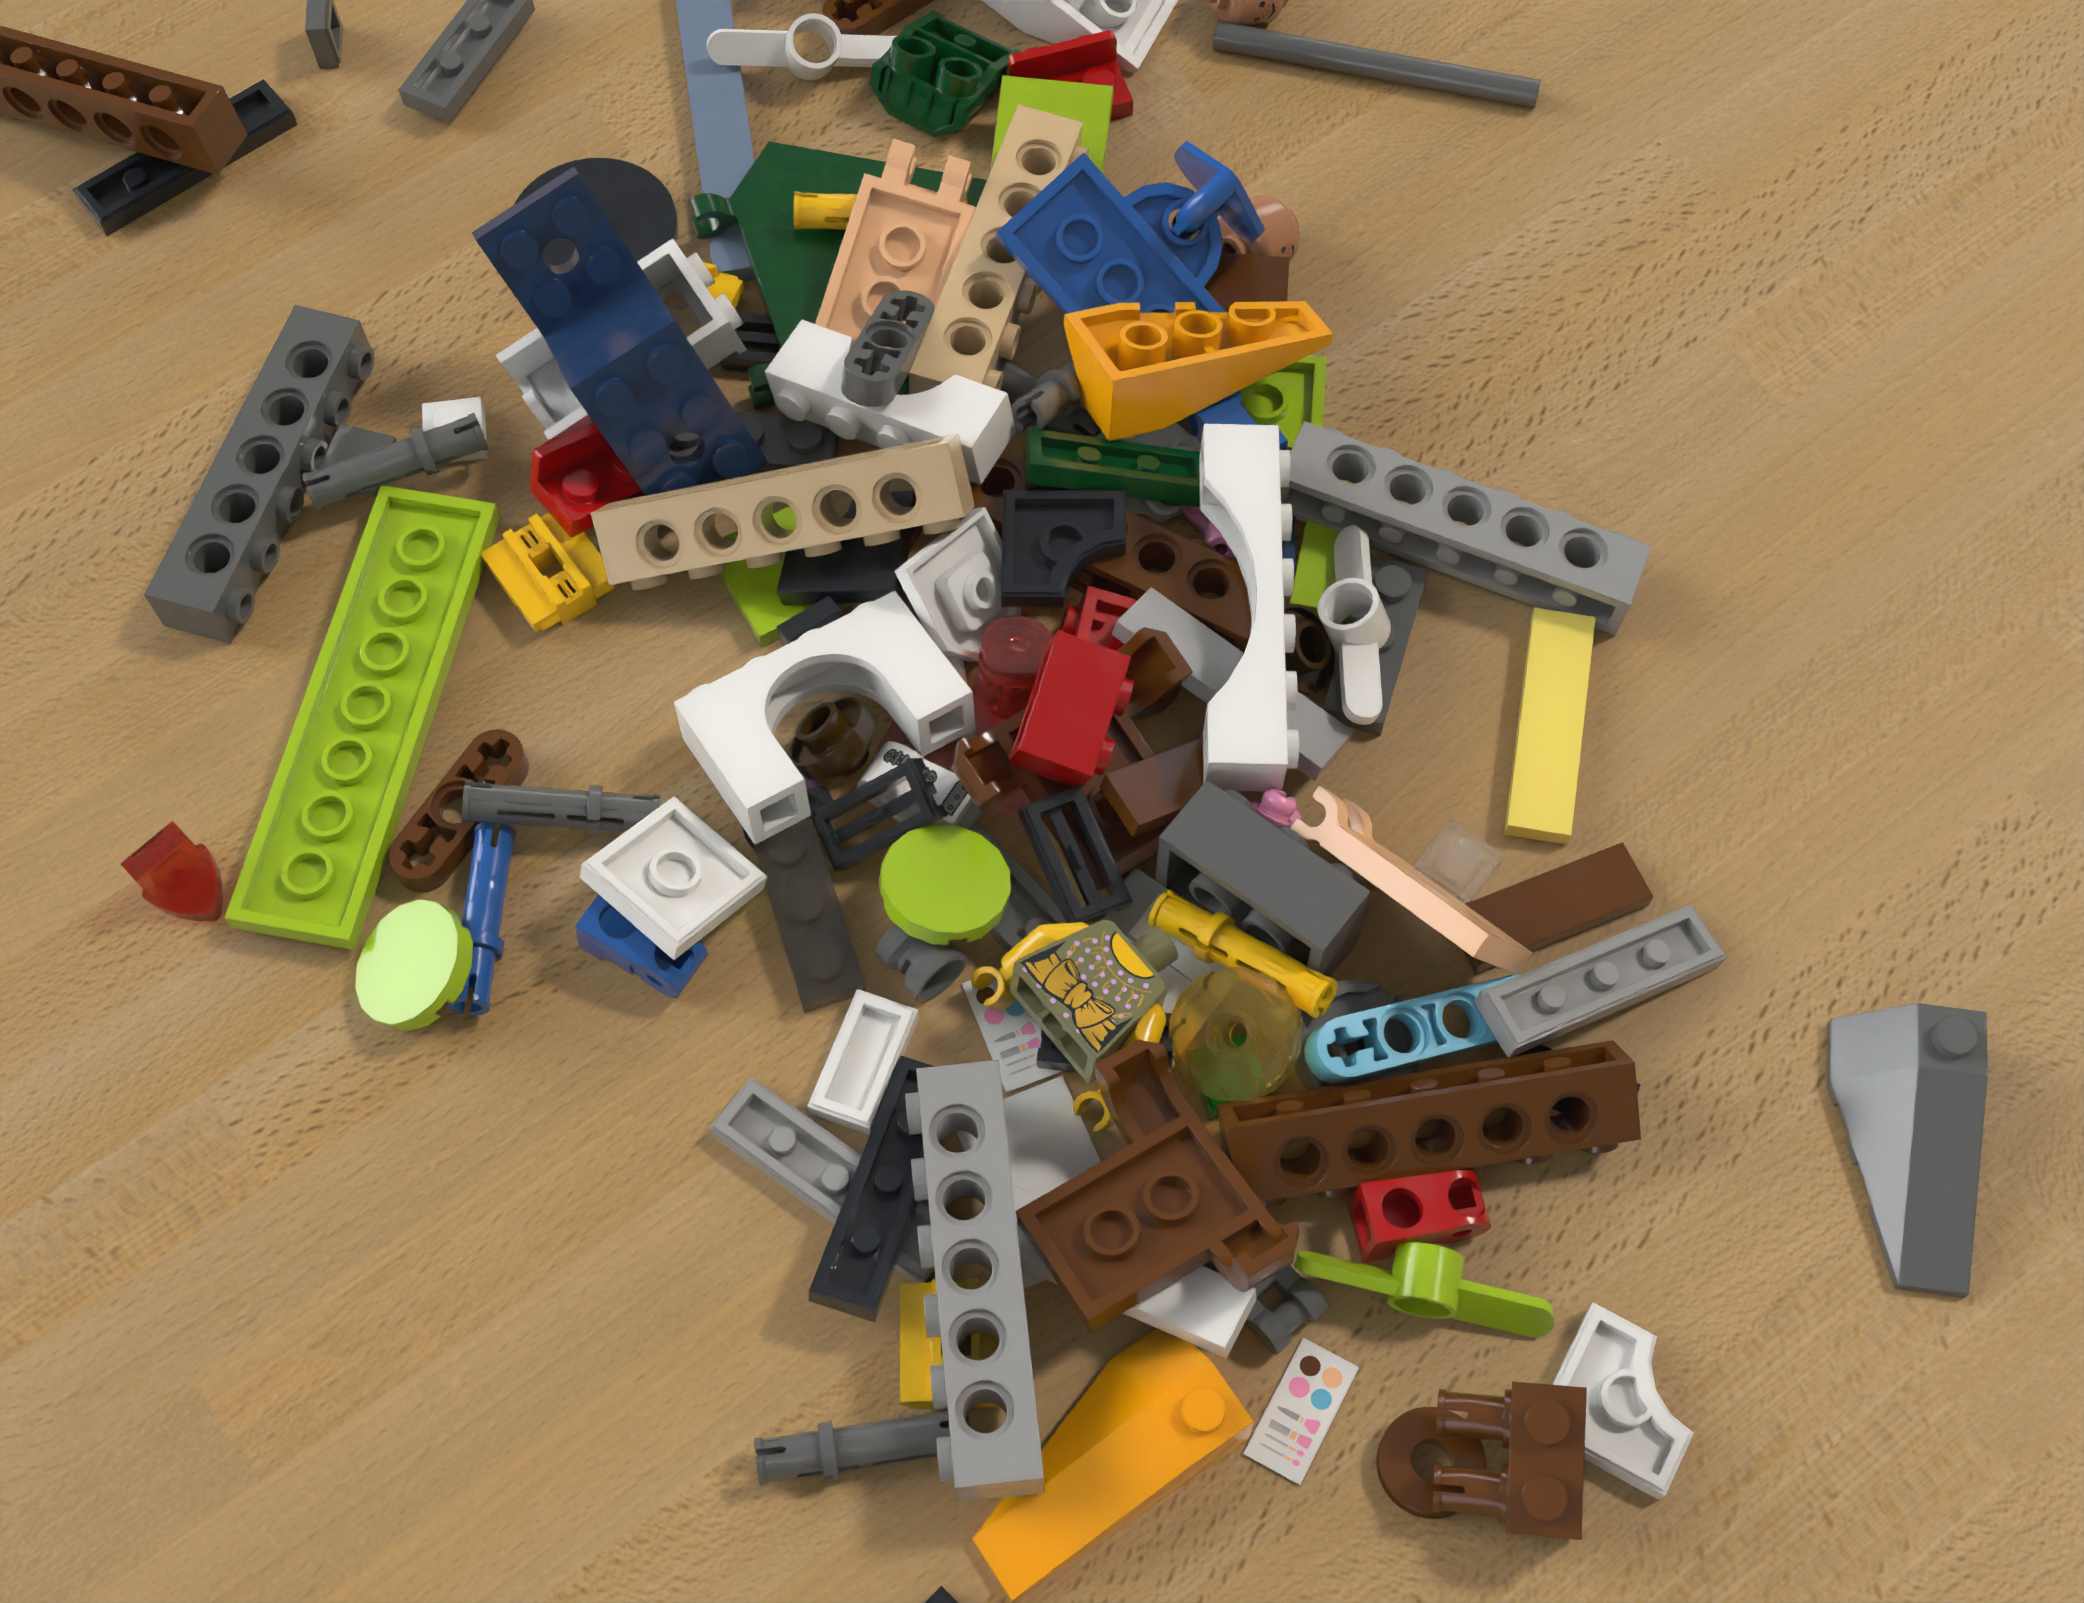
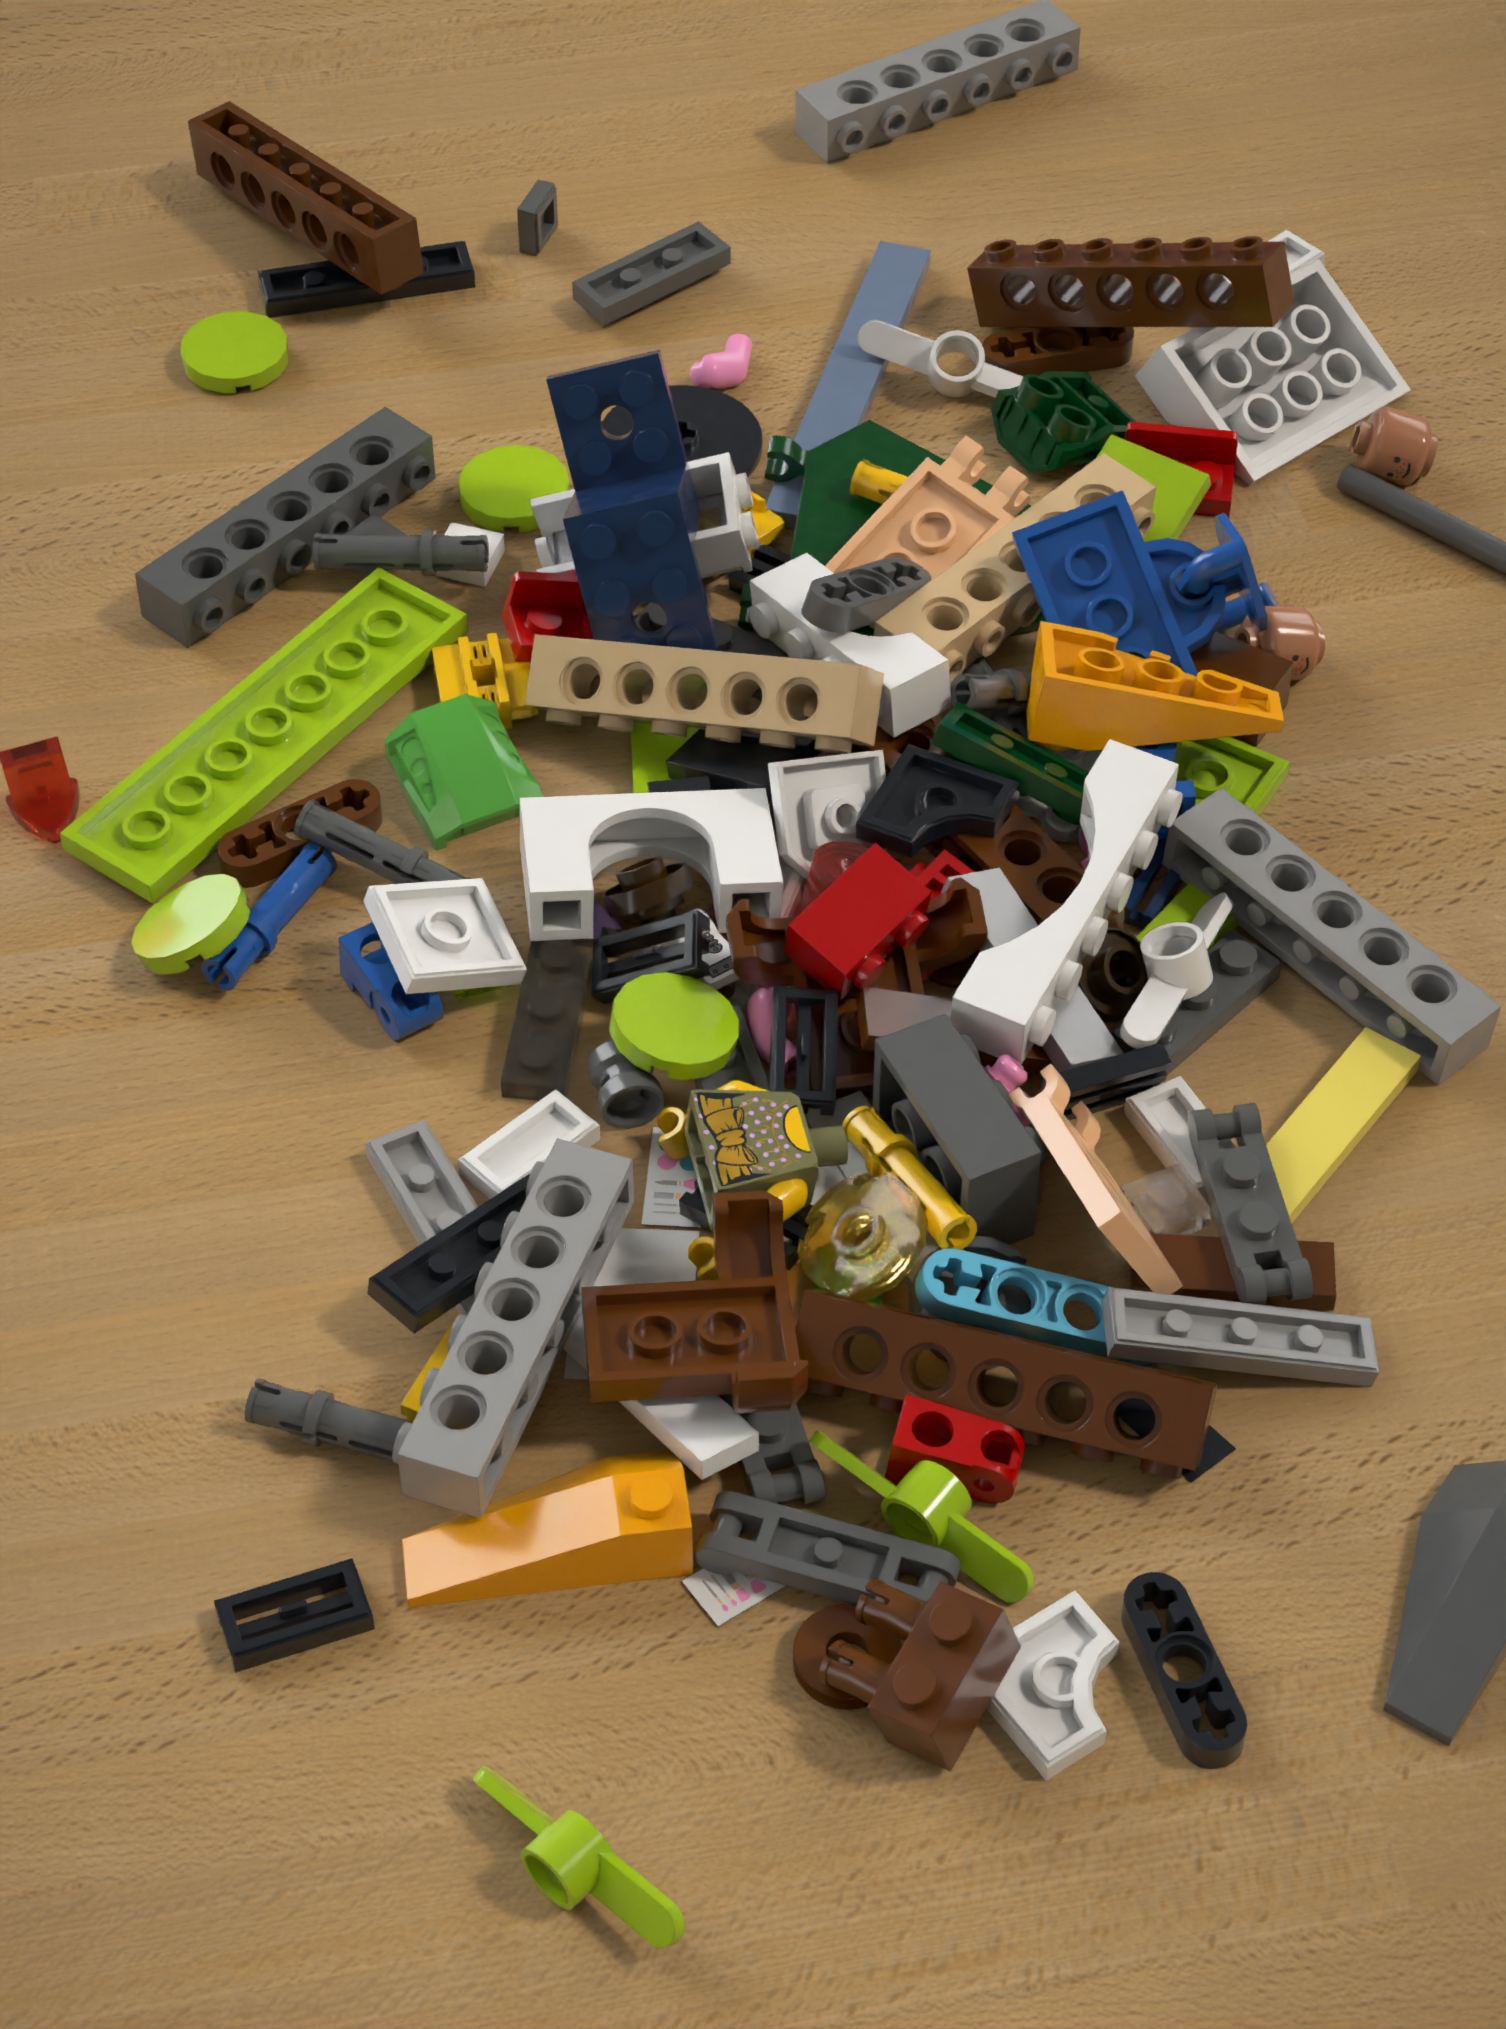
camera: 25 degrees right, 15 degrees down
none -> lime tile [180,311,289,394]
none -> bright green slope [384,694,544,851]
none -> lime tile [458,445,570,532]
none -> bright pink arm [690,334,753,389]
none -> dark grey plate [694,1491,961,1605]
none -> bright pink arm [746,987,796,1079]
none -> black tile [1039,1043,1172,1120]
none -> black beam [1121,1572,1247,1769]
none -> white tile [1124,1076,1236,1203]
none -> dark grey plate [1187,1103,1313,1305]

